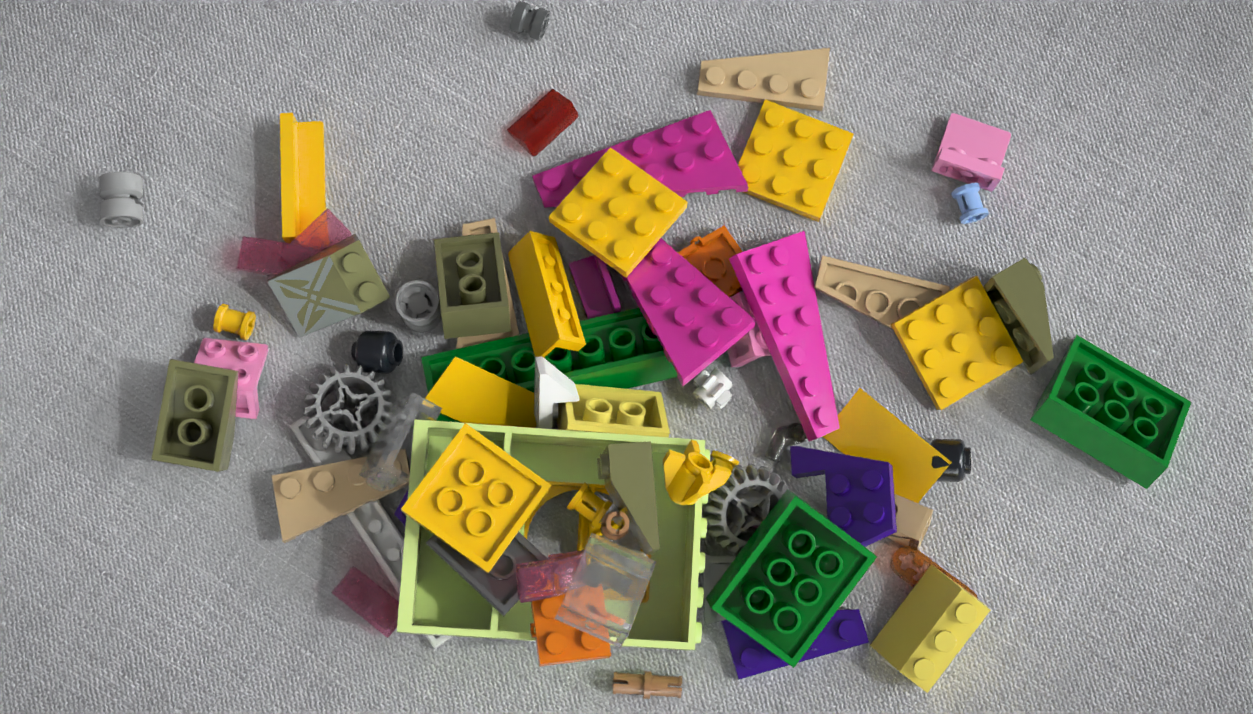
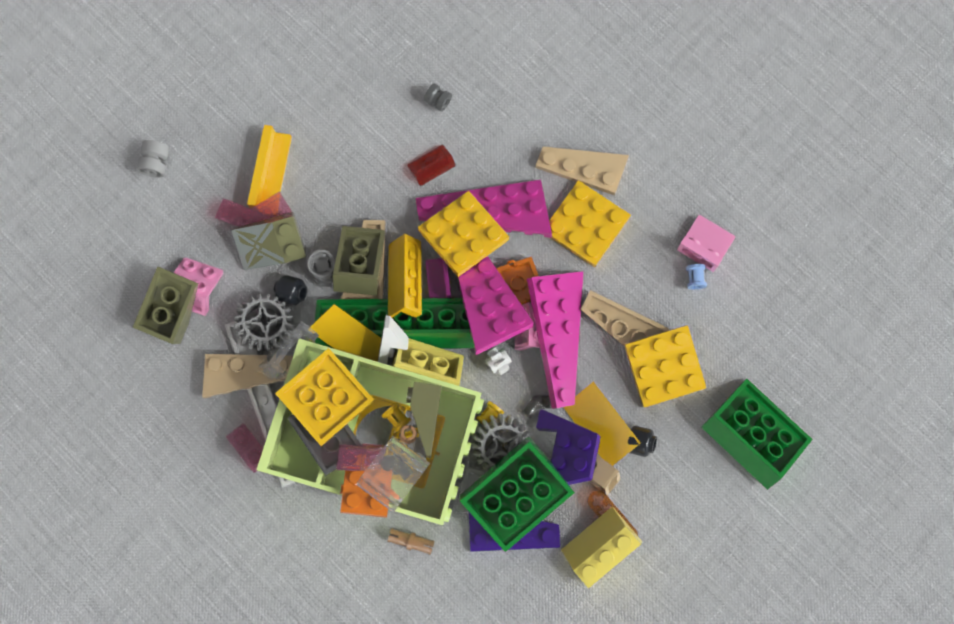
camera: 20 degrees right, 0 degrees up
yellow bush [213,303,256,340] -> none
yellow brick [663,440,732,505] -> none
olive slope [983,257,1054,375] -> none

